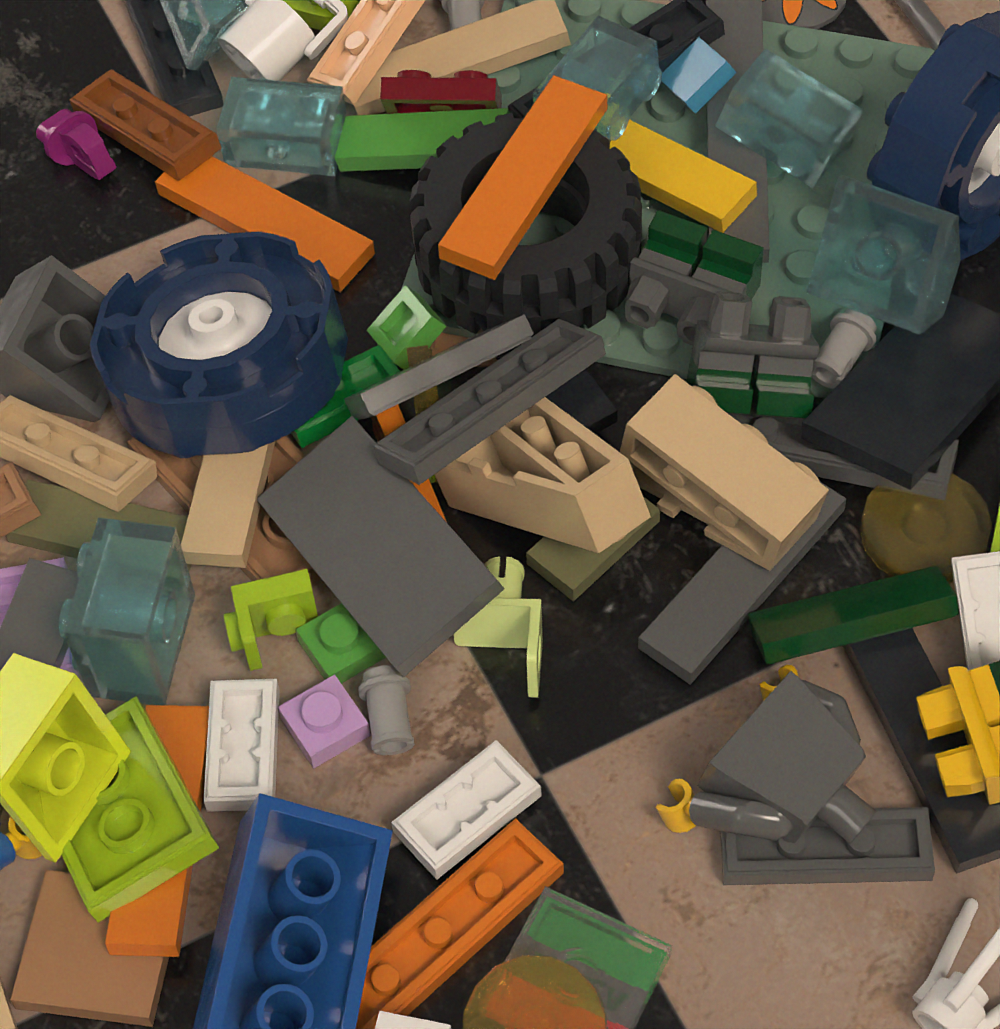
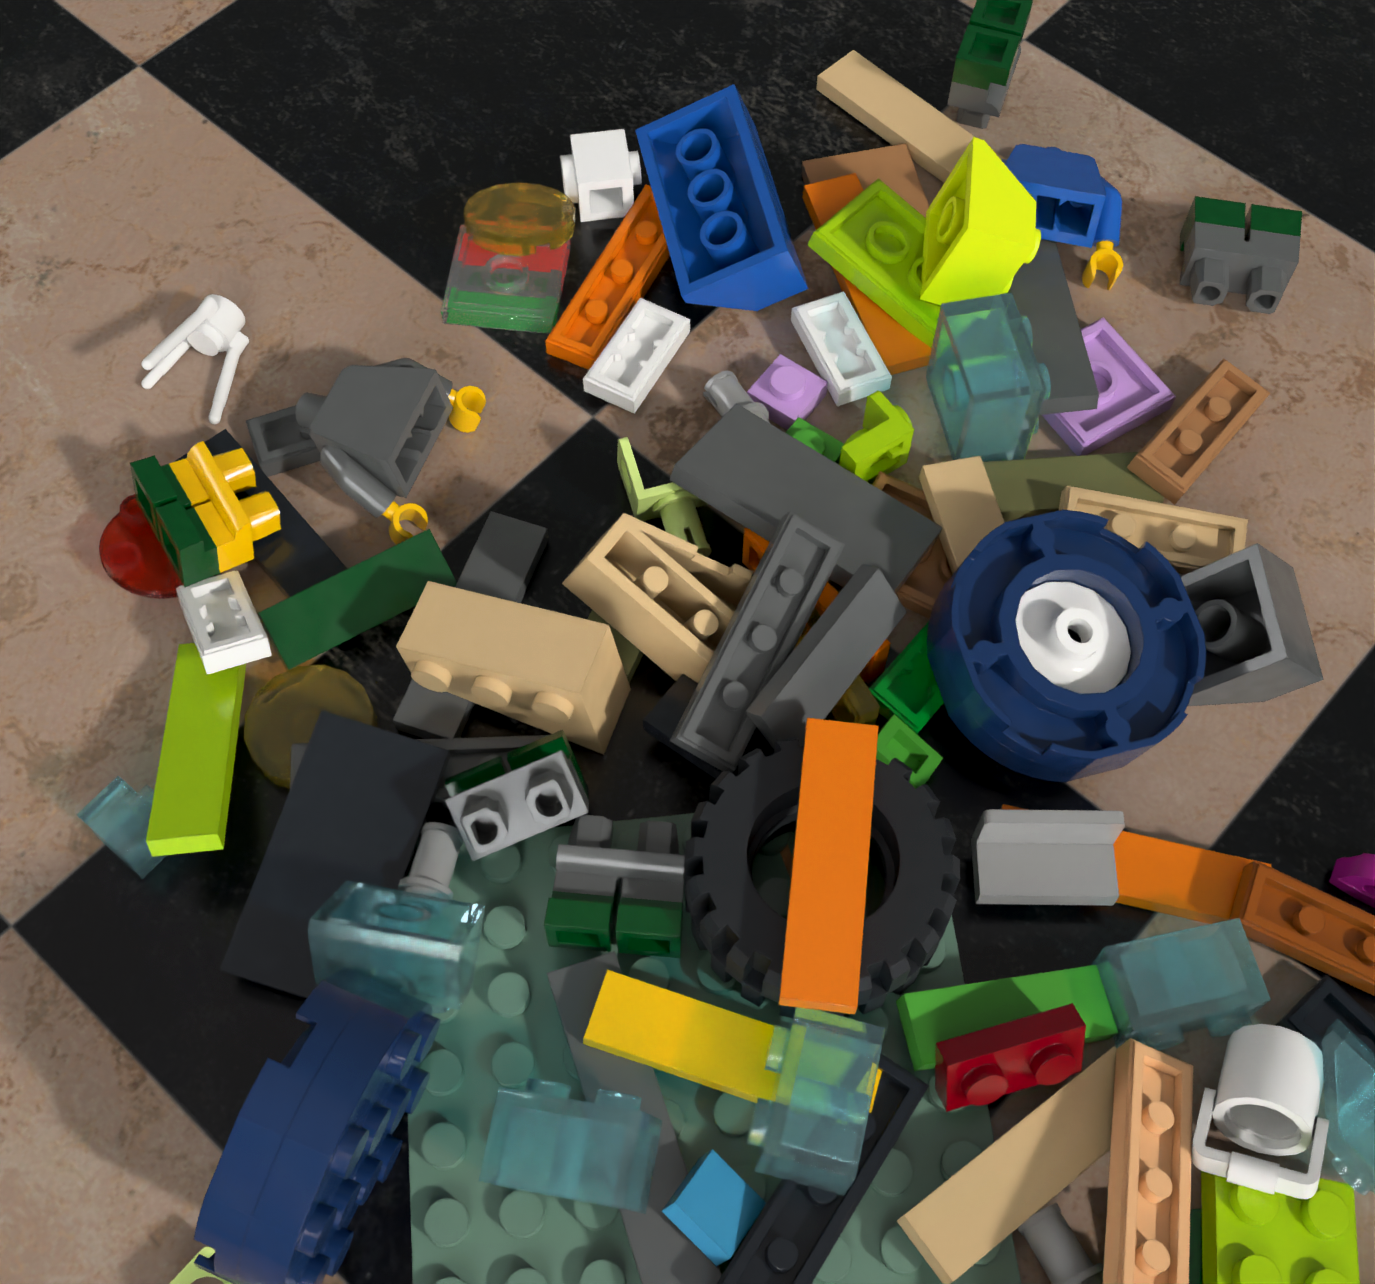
camera: 155 degrees right, 5 degrees up
none -> light grey panel [971,809,1125,906]

